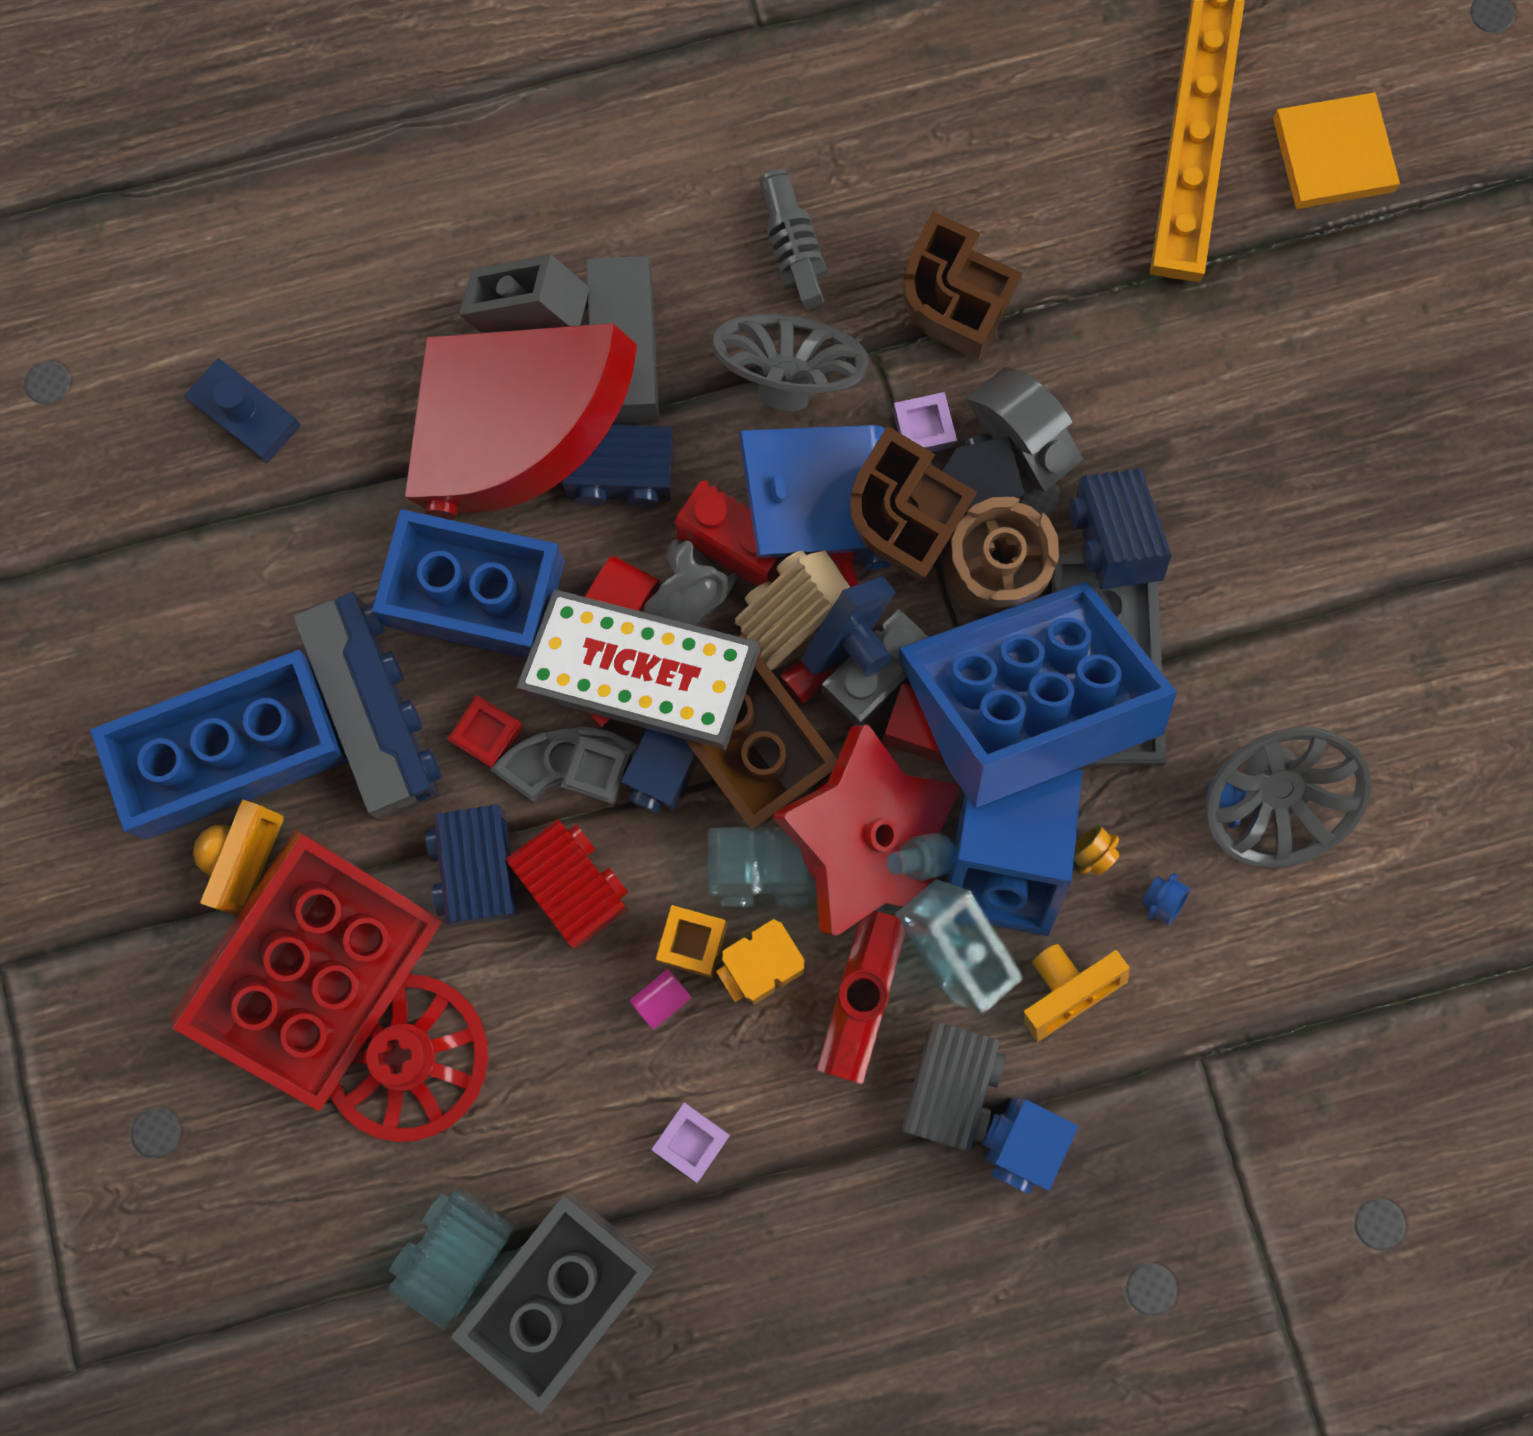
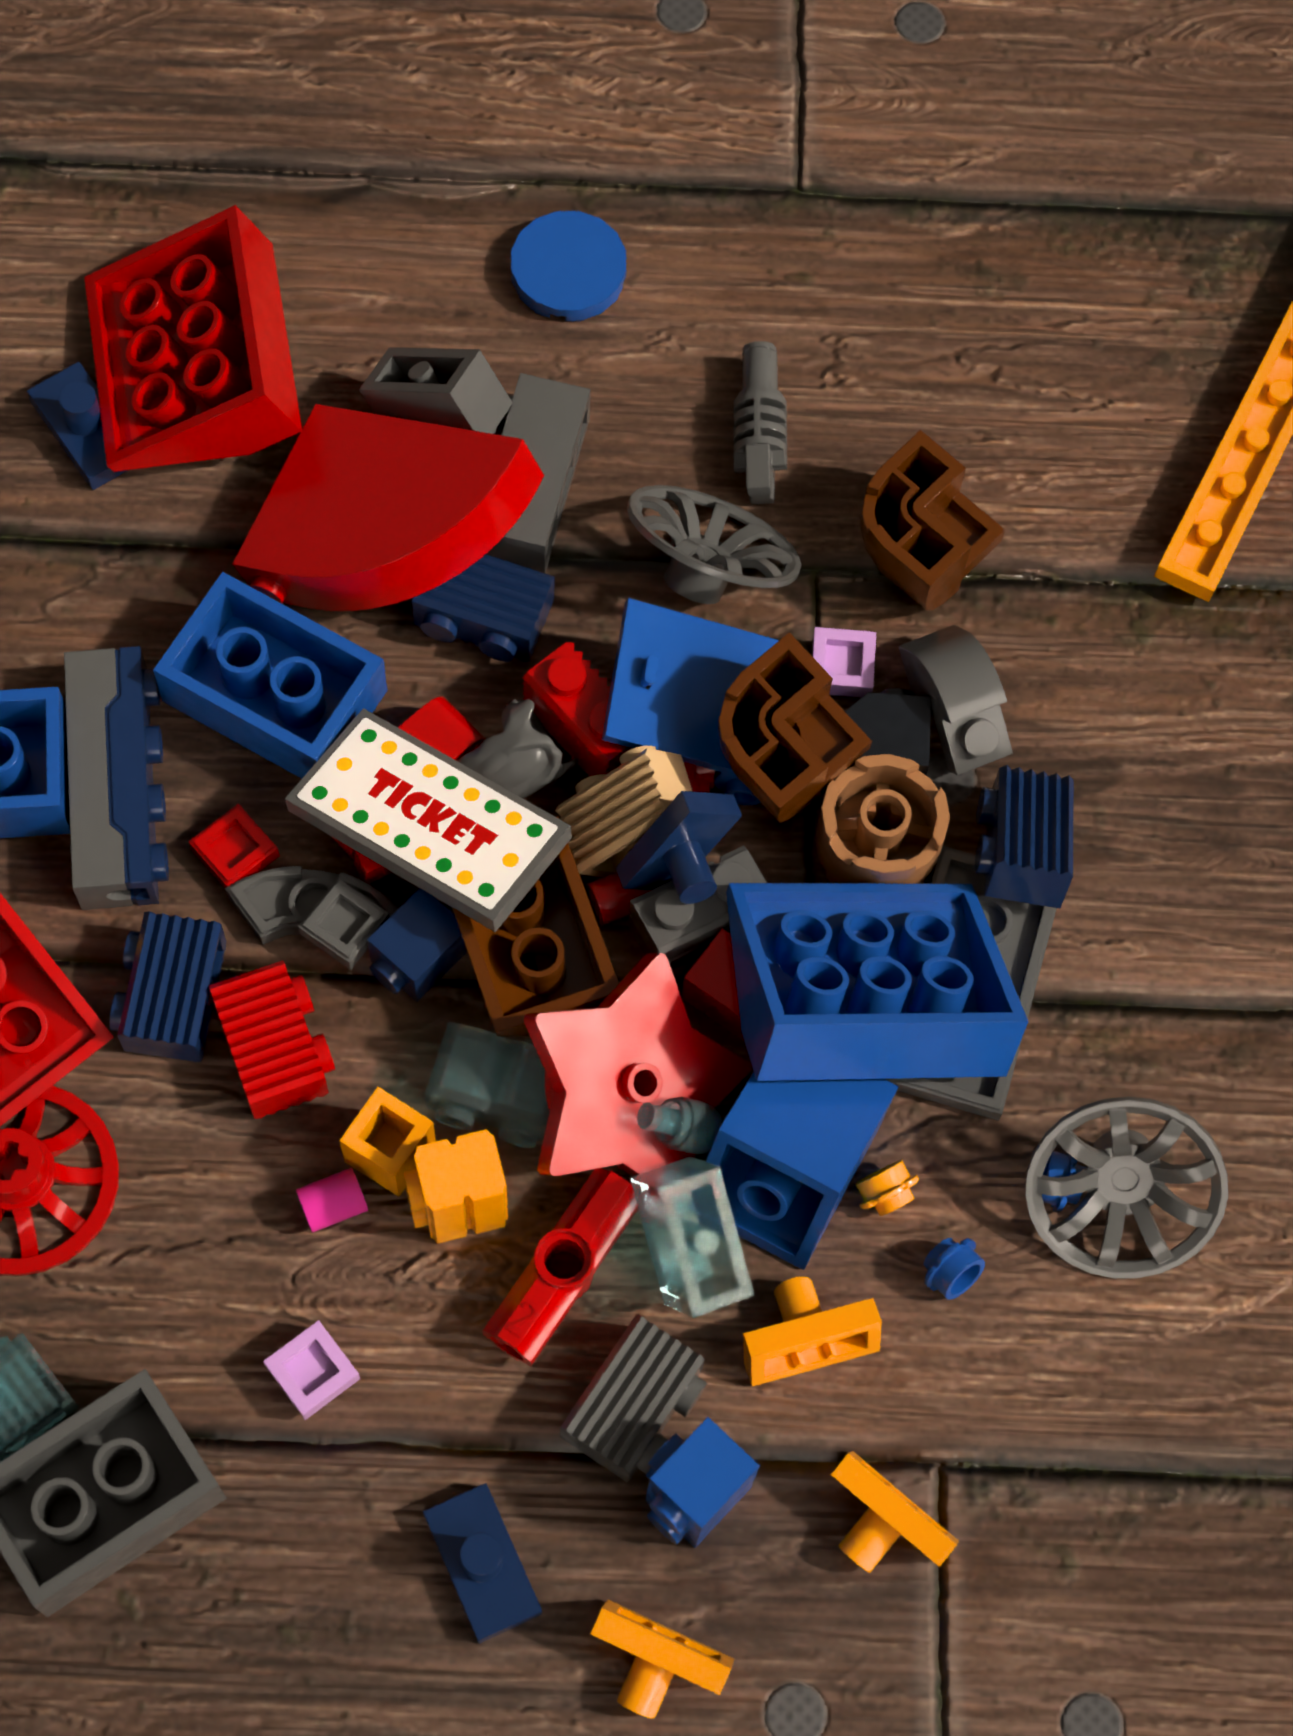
camera: 10 degrees right, 10 degrees down
none -> red slope [84,205,302,472]
none -> dark blue tile [423,1483,542,1644]
none -> blue tile [511,211,626,321]
none -> light orange tile [591,1599,734,1719]
none -> light orange tile [831,1451,959,1573]

